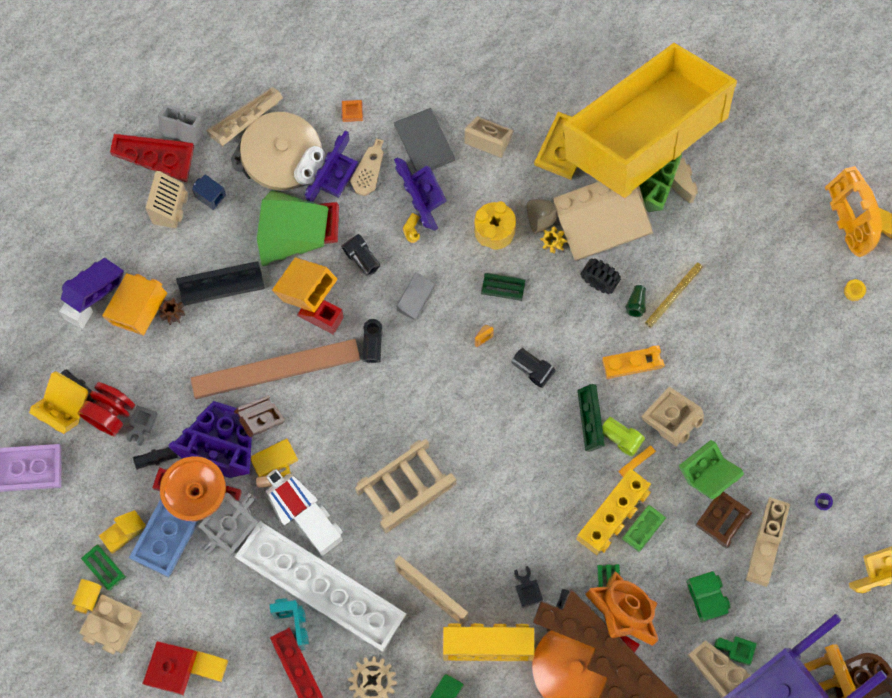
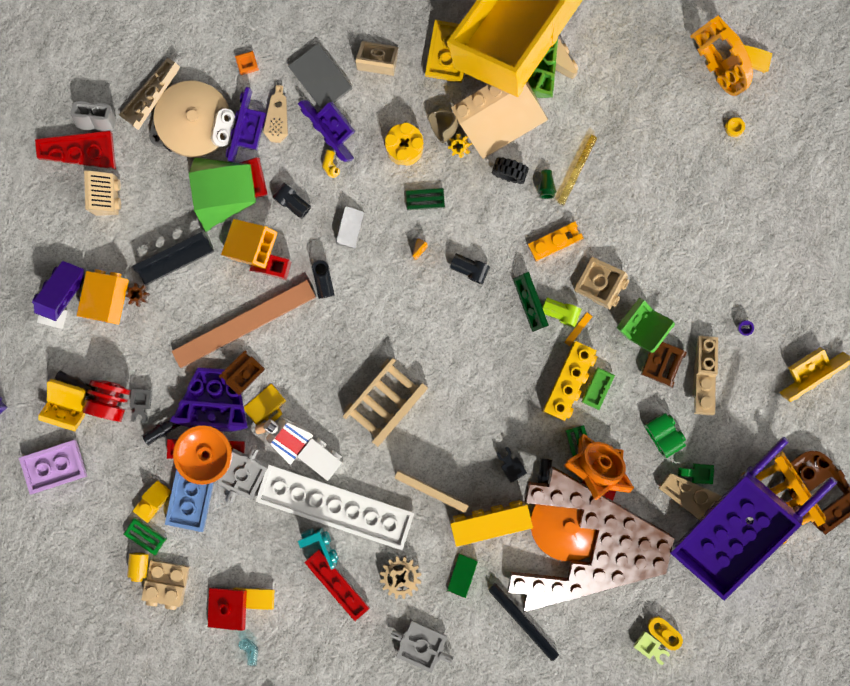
camera: 15 degrees left, 15 degrees up
dark blue brick [192,174,226,210] -> none

